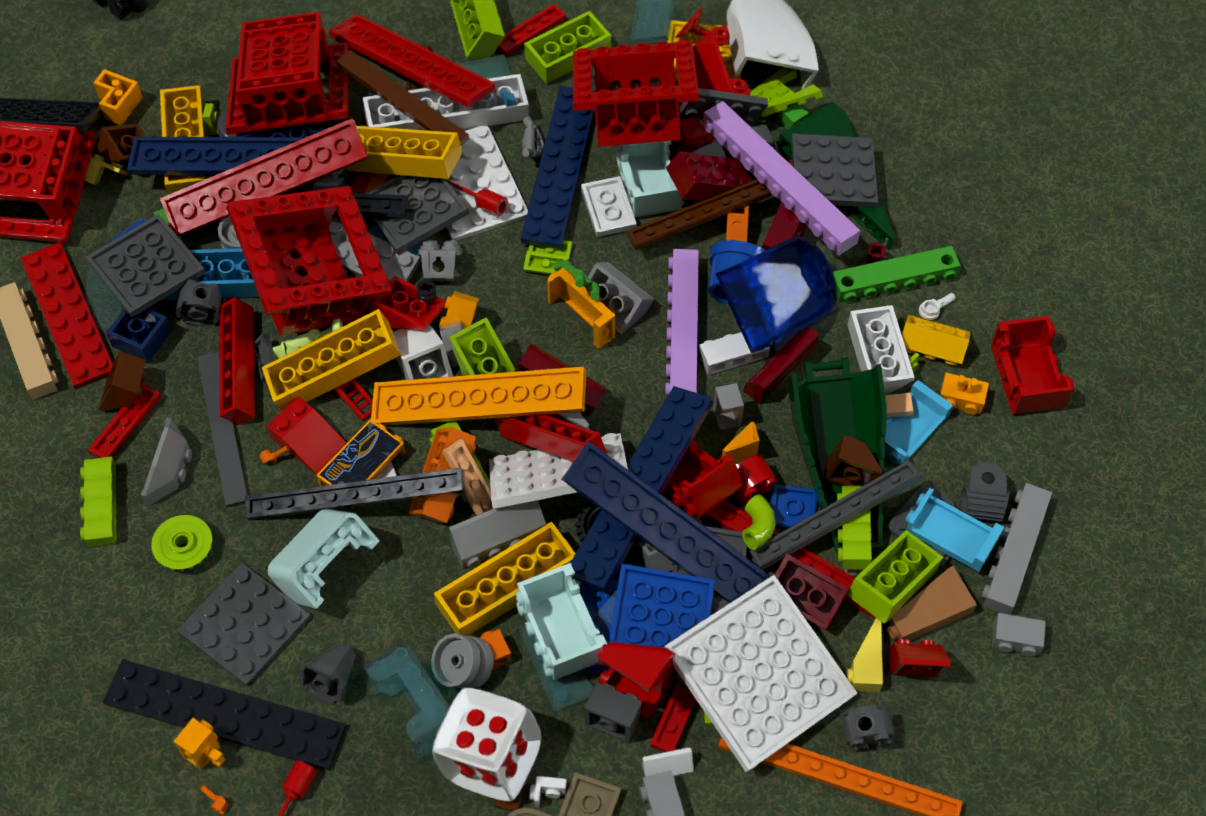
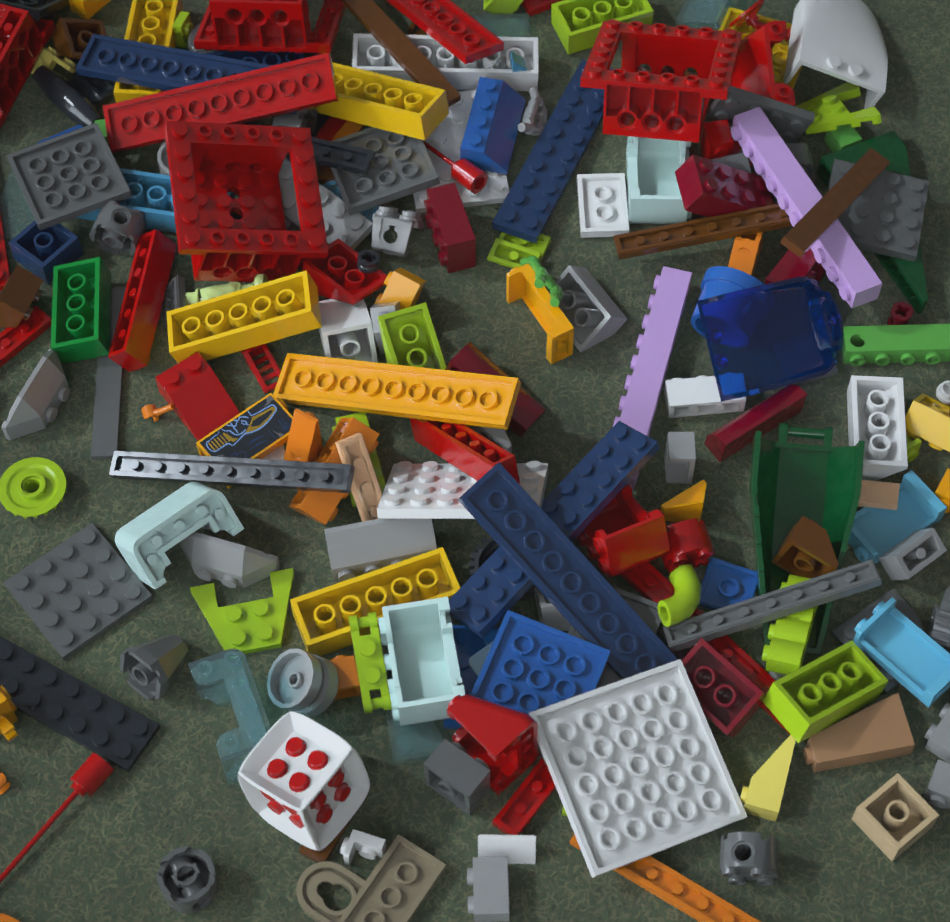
camera: 15 degrees right, 0 degrees up
red slope [890,639,951,677] -> none
none -> black plate [33,65,115,127]
none -> green brick [51,257,111,364]
none -> light grey wedge [179,532,280,588]
none -> lime wing [190,568,294,657]
none -> orange slope [284,408,323,462]
none -> lime plate [348,612,392,714]
none -> dark red brick [424,183,476,273]
none -> blue slope [460,77,526,175]
none -> reddish brown tile [780,148,890,258]
none -> tan brick [852,773,939,862]
none -> light grey brick [878,528,947,581]

